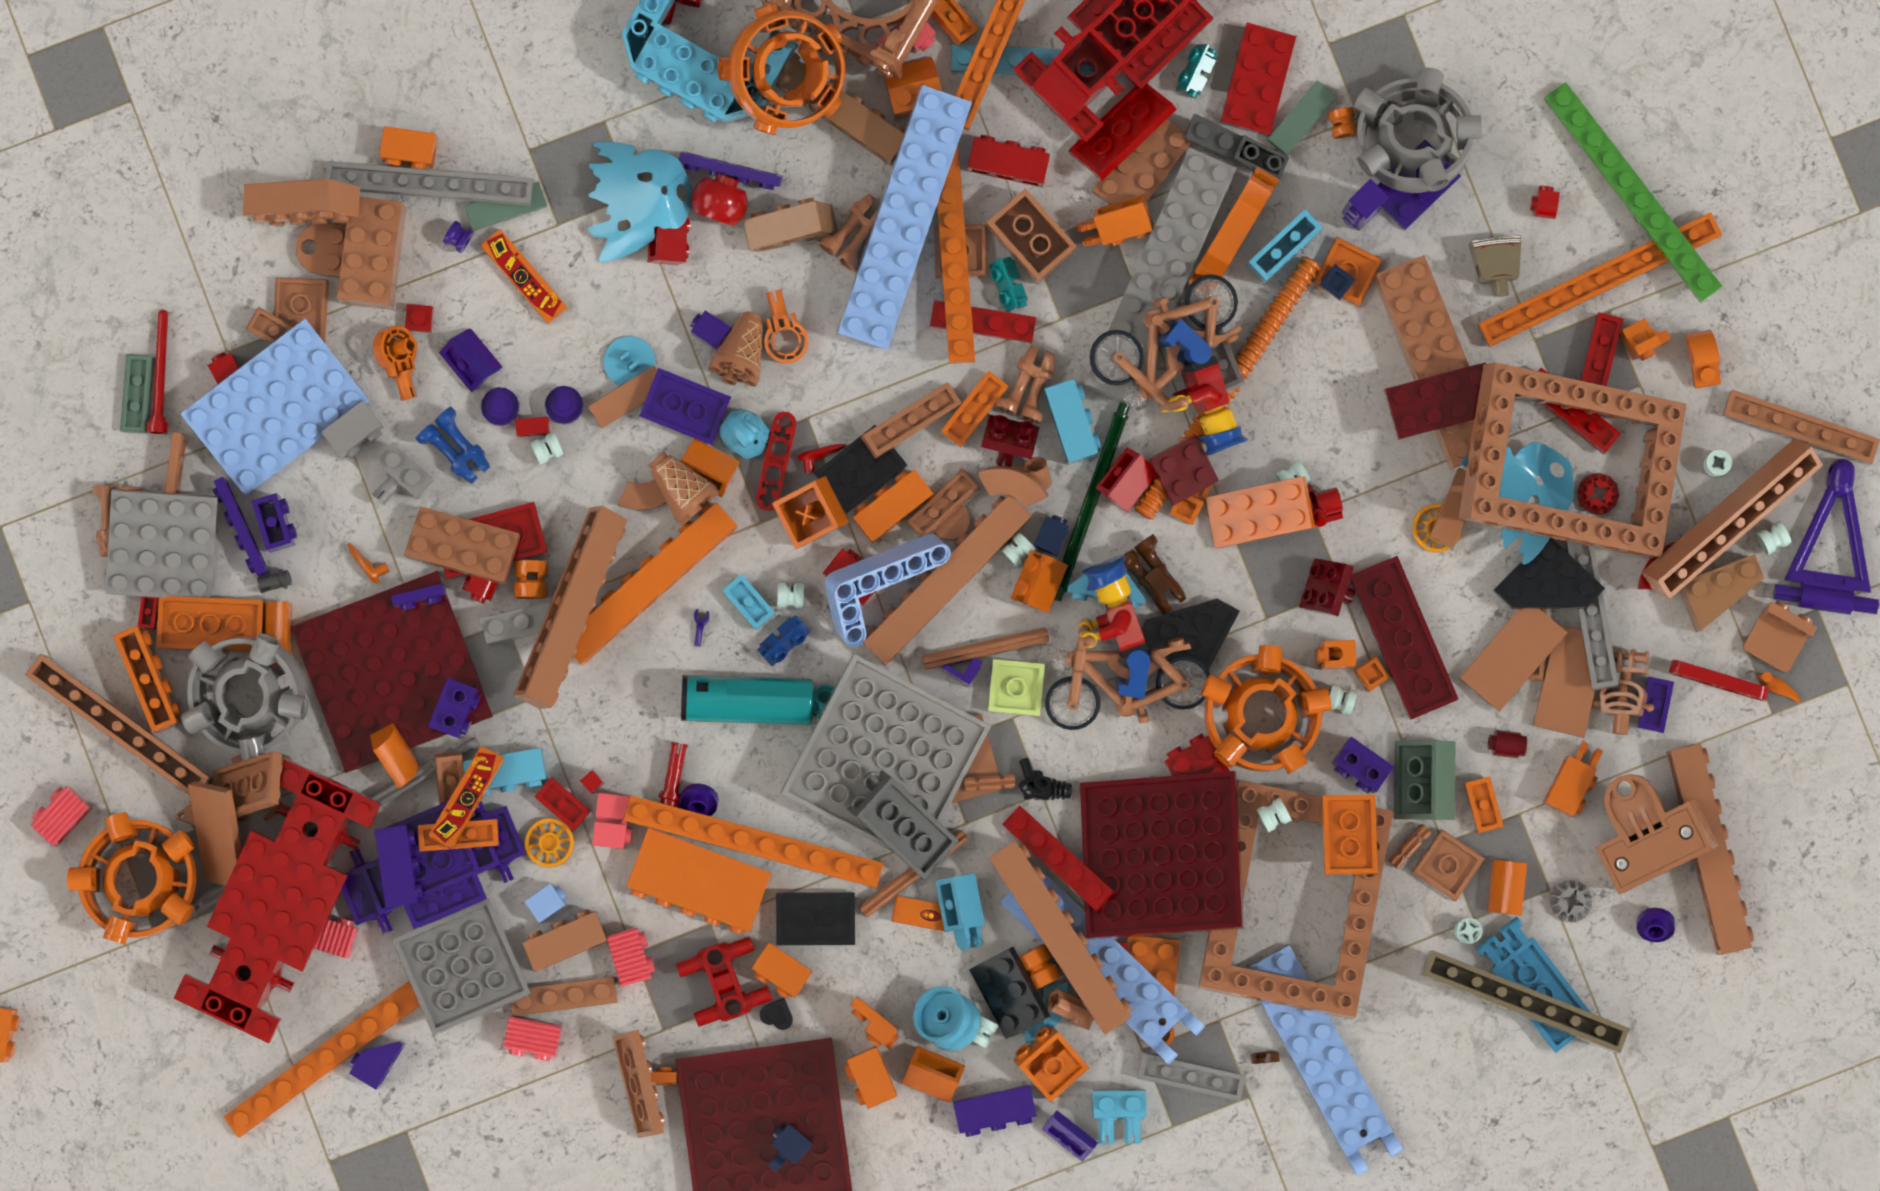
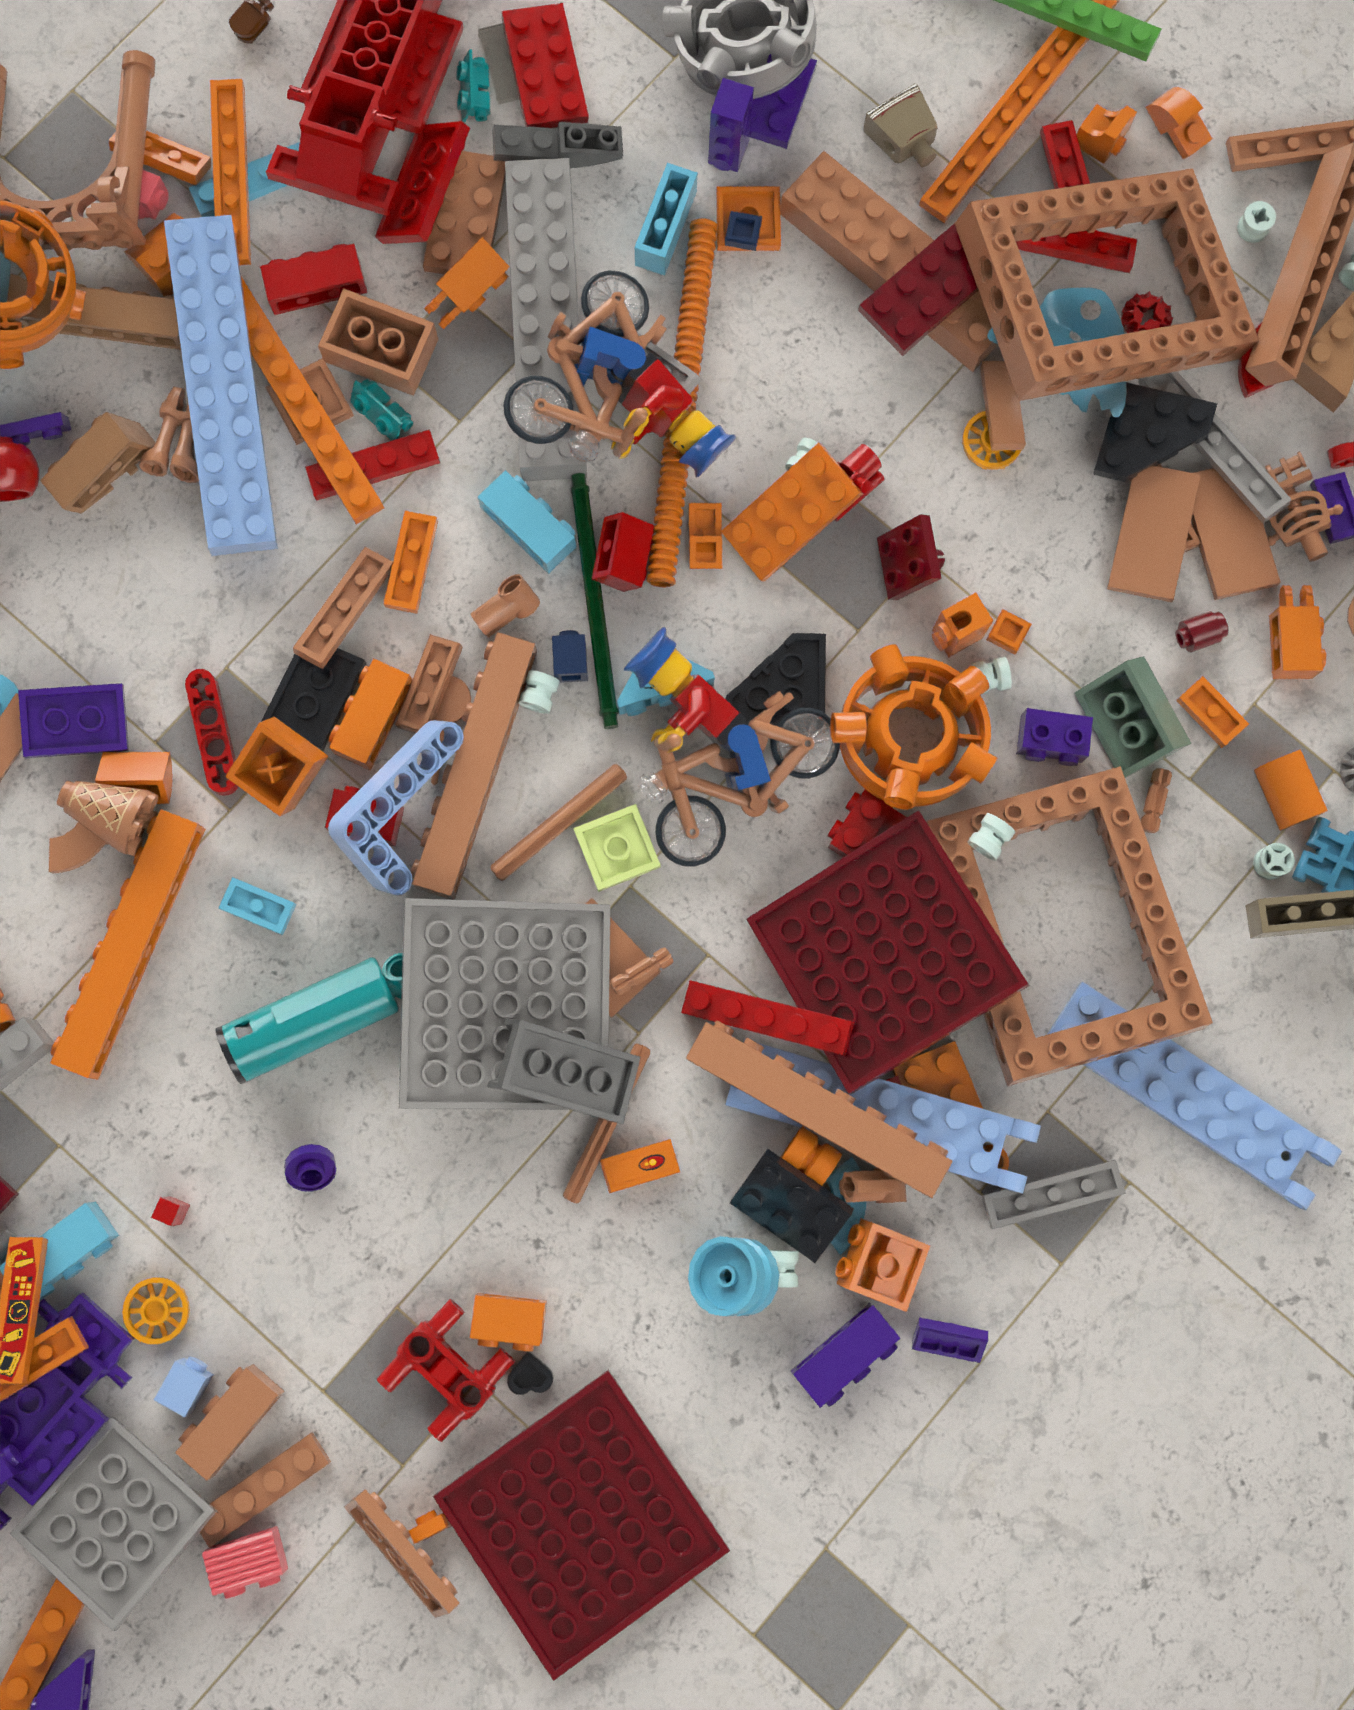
camera: 25 degrees left, 5 degrees down
nougat brick [513,506,627,709] -> none
red plate [534,777,591,831] -> none
coral piece [592,793,632,849] -> none
coral brick [606,927,656,987] -> none
orange plate [623,795,883,888] -> none
orange brick [626,828,772,935] -> none
red pin [658,742,688,807] -> none
dark purple brick [690,310,731,351] -> none
dark purple hand [694,609,710,647] -> none
nougat cone [708,312,763,387] -> none
medium azure hair [720,409,770,459] -> none
blue hinge [757,615,810,666] -> none
orange pin [764,289,809,364] -> none
dark blue brick [768,1123,813,1172] -> none
black plate [776,892,855,946] -> none
light aqua wheel [777,582,804,609] -> none
red bar [797,444,846,473] -> none
orange brick [844,1046,897,1109] -> none
orange plate [850,996,899,1049] -> none
orange brick [902,1046,965,1103] -> none
medium azure hinge [935,873,985,950] -> none
dark purple panel [942,657,983,688] -> none
nougat tile [978,466,1049,508] -> none
dark red plate [981,414,1040,467] -> none
nougat piece [996,345,1055,424] -> none
orange brick [1011,550,1068,613] -> none
black piece [1019,758,1072,801] -> none
medium azure brick [1092,1090,1146,1144] -> none
reddish brown piece [1124,534,1187,614] -> none
dark red plate [1149,434,1219,505] -> none
orange piece [1188,166,1280,297] -> none
reddish brown tile [1251,1051,1280,1064] -> none
sand green tile [1267,80,1337,156] -> none
orange plate [1322,794,1378,875] -> none
orange wheel [1328,107,1357,139] -> none
dark red plate [1350,556,1459,720] -> none
nougat tile [1412,829,1485,902] -> none
red plate [1530,186,1560,219] -> none

